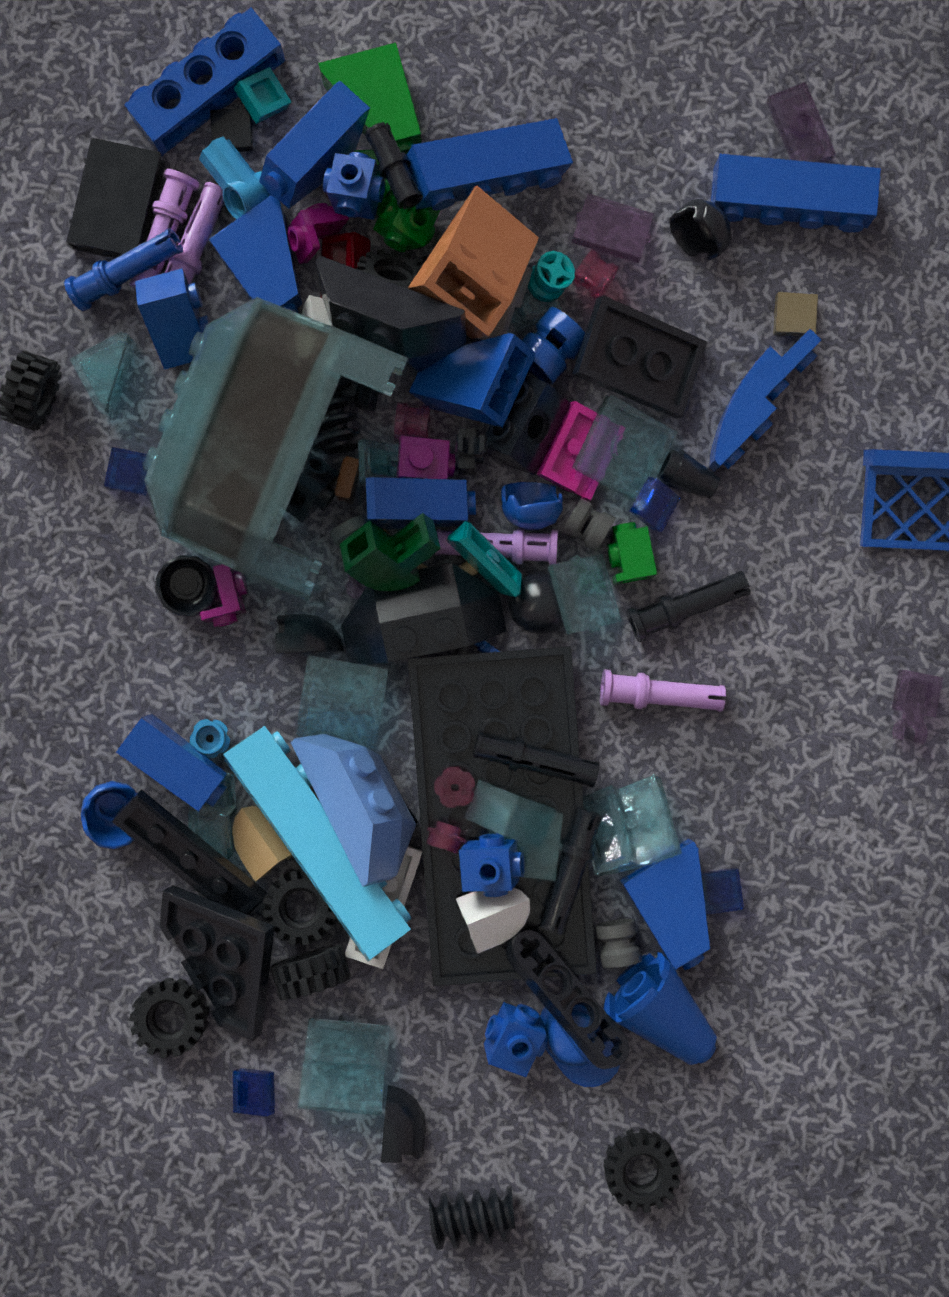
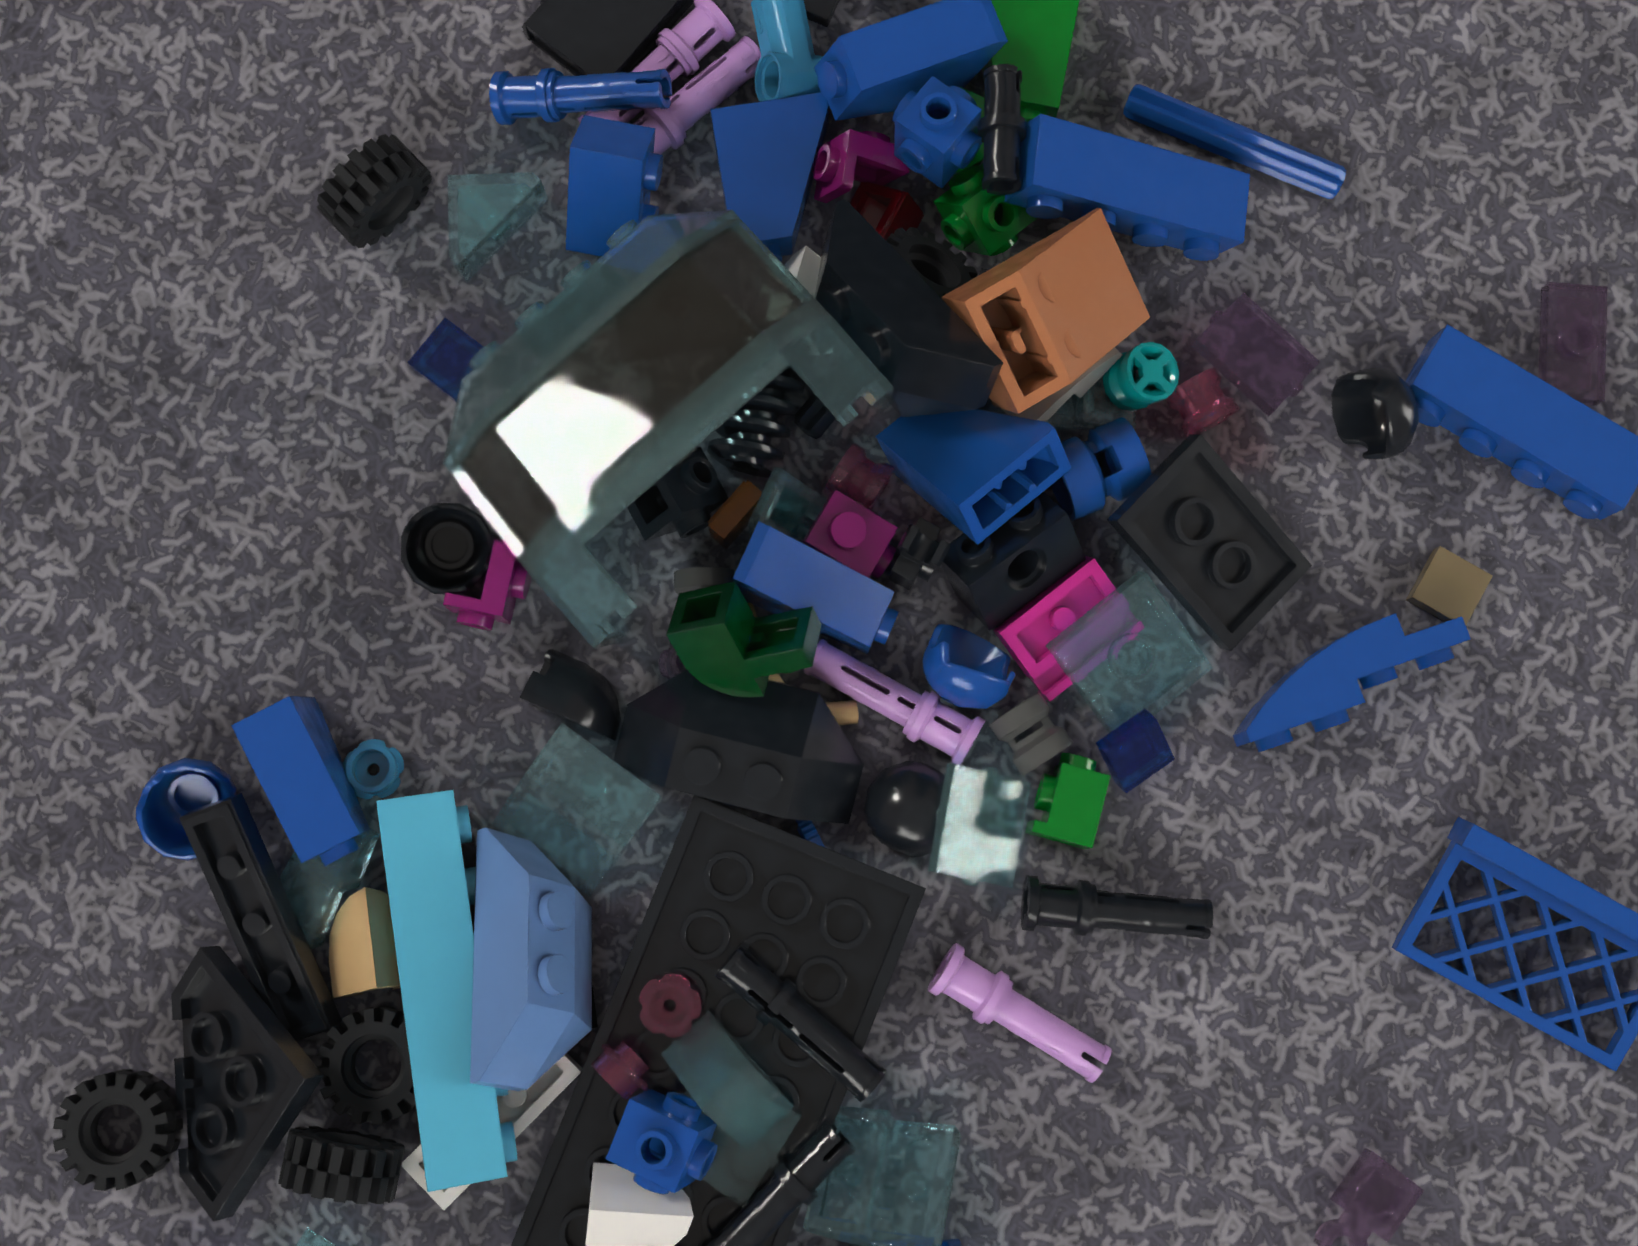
camera: 20 degrees right, 5 degrees down
teal slope [446,521,522,597] -> none
black cone [657,449,720,499] -> none
none -> blue axle [1123,84,1346,199]

